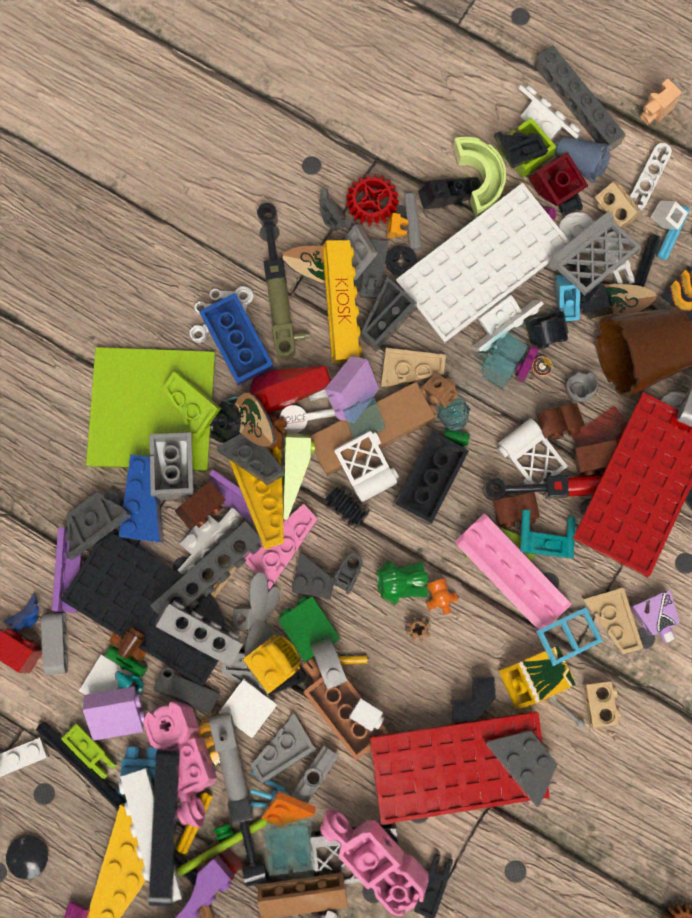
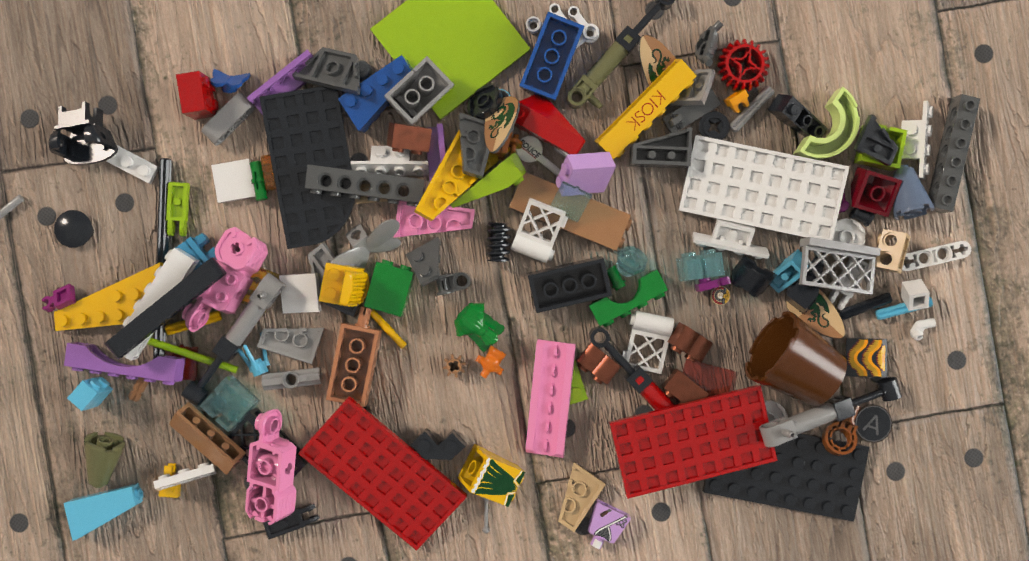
camera: 40 degrees right, 10 degrees up
lavender brick [83,687,146,741] -> none
teal piece [115,671,143,695] -> none
reddish brown cone [117,626,146,659] -> none
dark grey piece [154,667,220,715] -> none
light grey brick [155,601,243,667] -> none
lime wing [163,371,221,441] -> none
green bush [213,823,234,840] -> none
orange wing [261,791,316,826] -> none
light grey brick [310,637,347,689] -> none
white brick [350,699,384,731] -> none
tan wing [381,348,446,388] -> none
medium nougat brick [423,372,458,408] -> none
dark grey wing [485,730,558,808] -> none
teal plate [520,510,576,559] -> none
medium azure window [536,607,603,666] -> none
light grey hair [566,371,599,402] -> none
tan brick [583,681,621,728] -> none
light nougat hips [640,79,682,125] -> none
none -> green arch [588,270,668,327]

